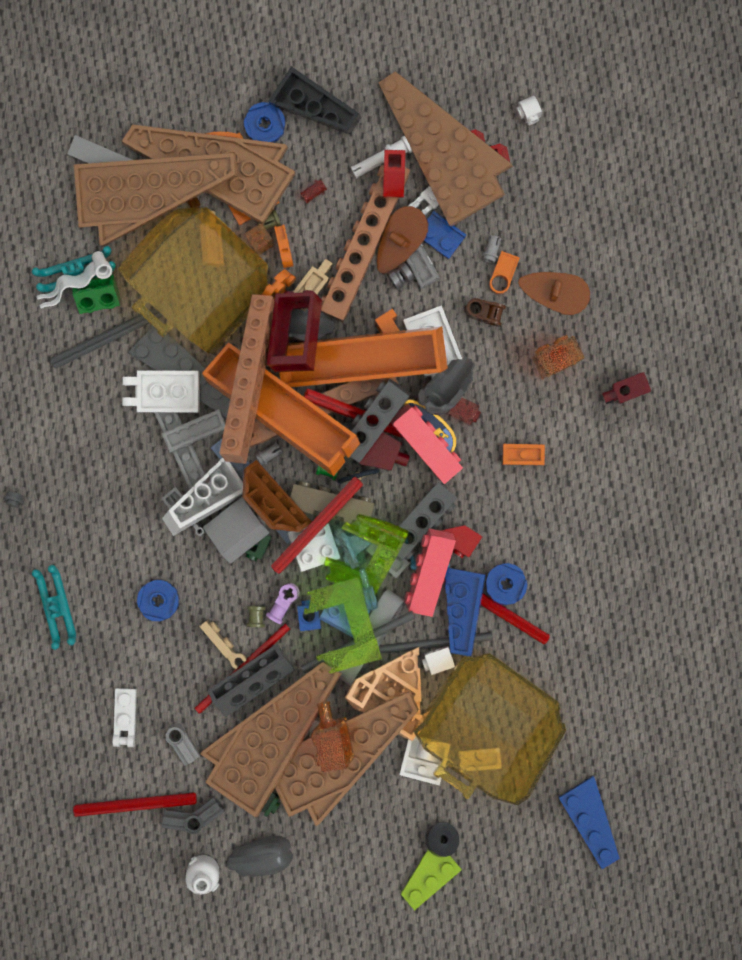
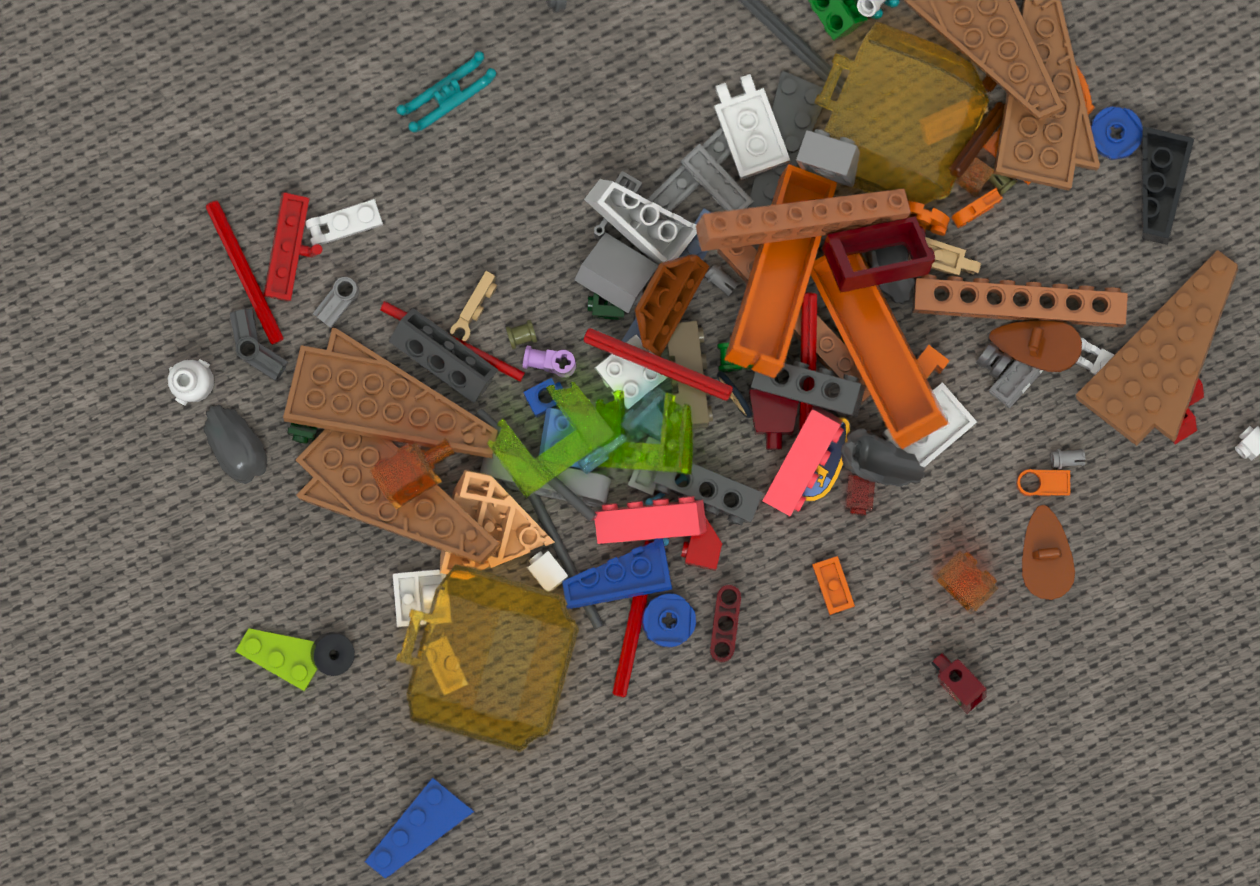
camera: 65 degrees right, 5 degrees down
blue plate [137,580,179,621] -> none
clear red pin [300,179,327,204] -> none
white pin [351,136,412,179] -> none
red slope [383,150,406,198] -> none
blue plate [424,211,466,260] -> none
reddish brown piece [465,298,506,327] -> none
none -> red plate [263,192,322,301]
none -> dark red beam [710,585,741,663]
none -> light grey slope [796,129,860,188]
none -> reddish brown axle [949,101,1005,178]

